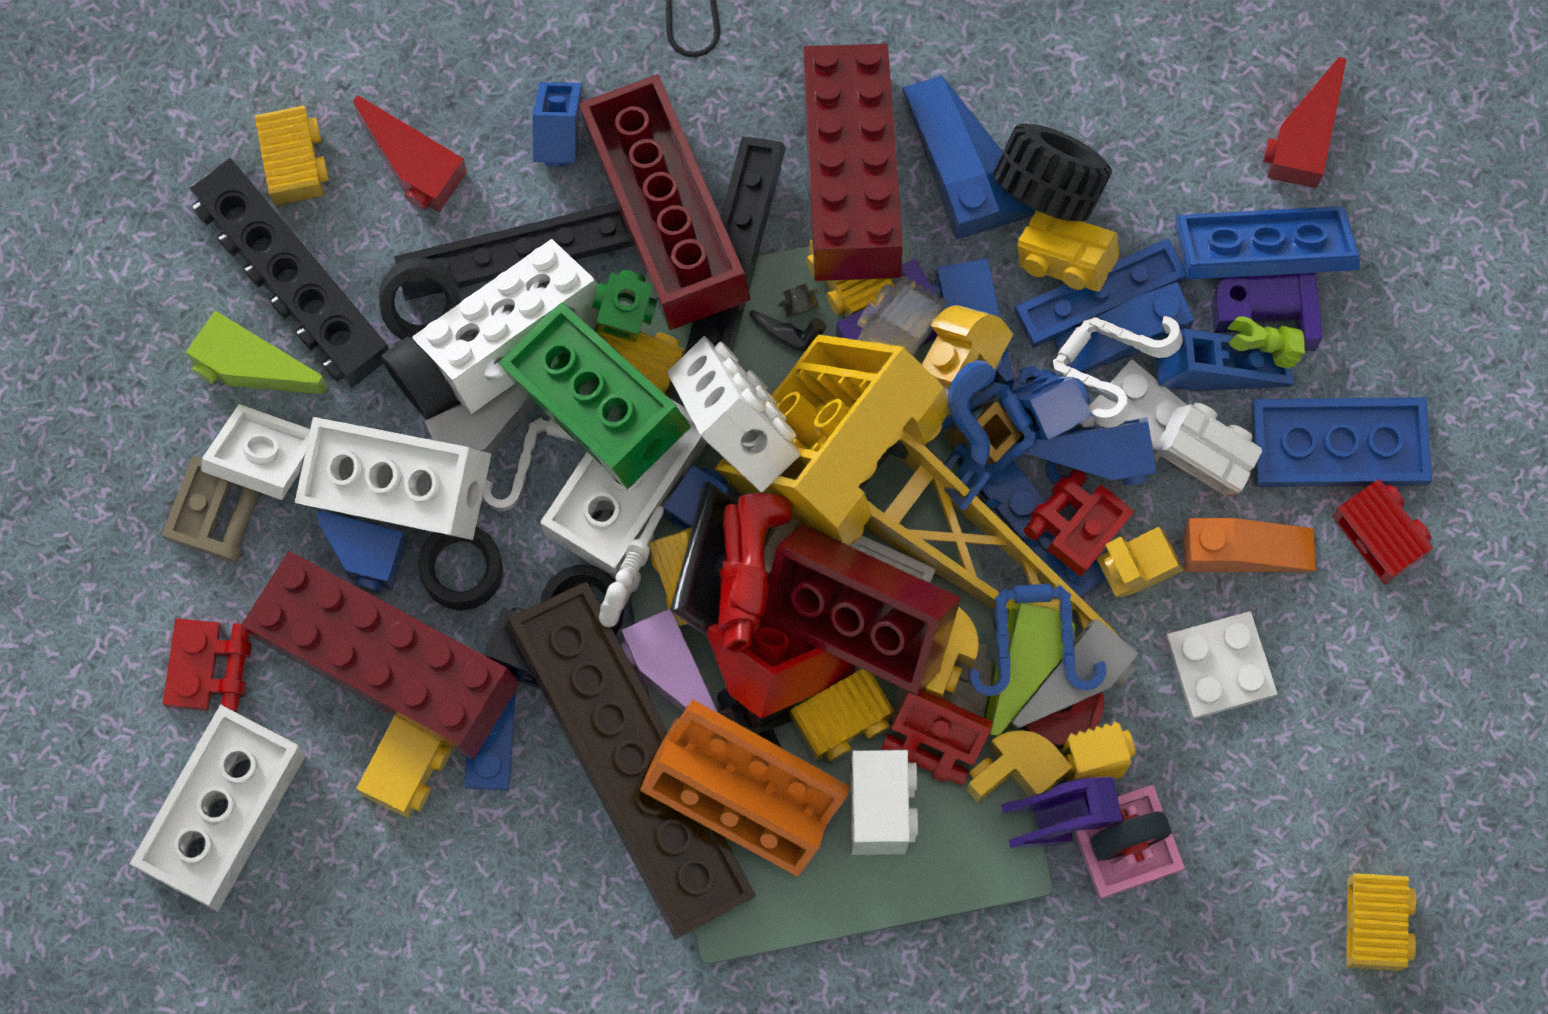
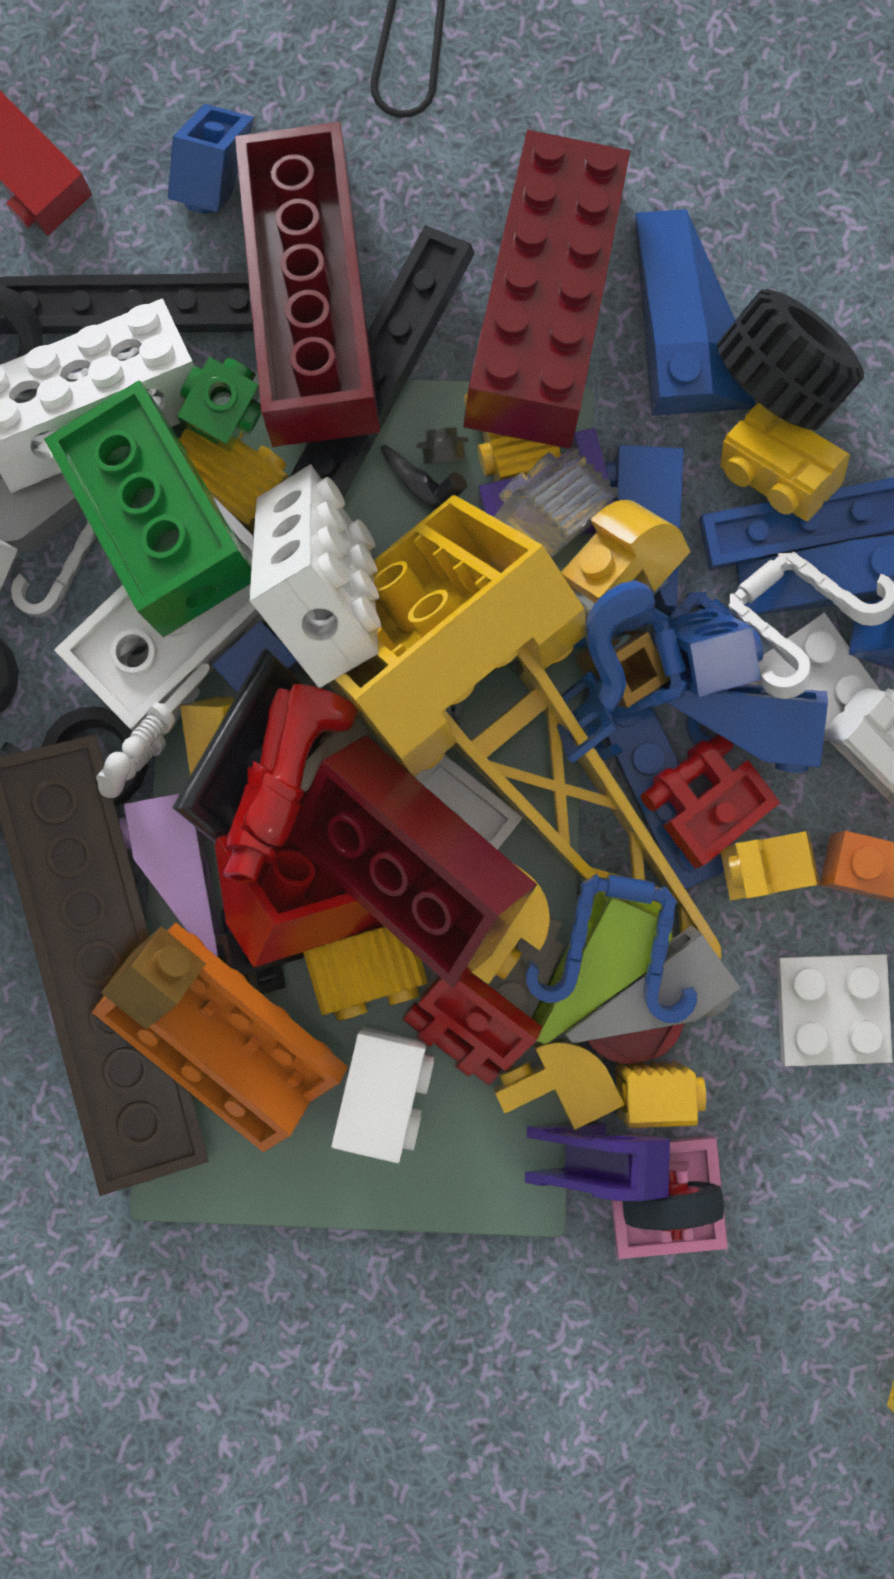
camera: 10 degrees right, 10 degrees up
none -> pearl gold brick [101,926,206,1029]

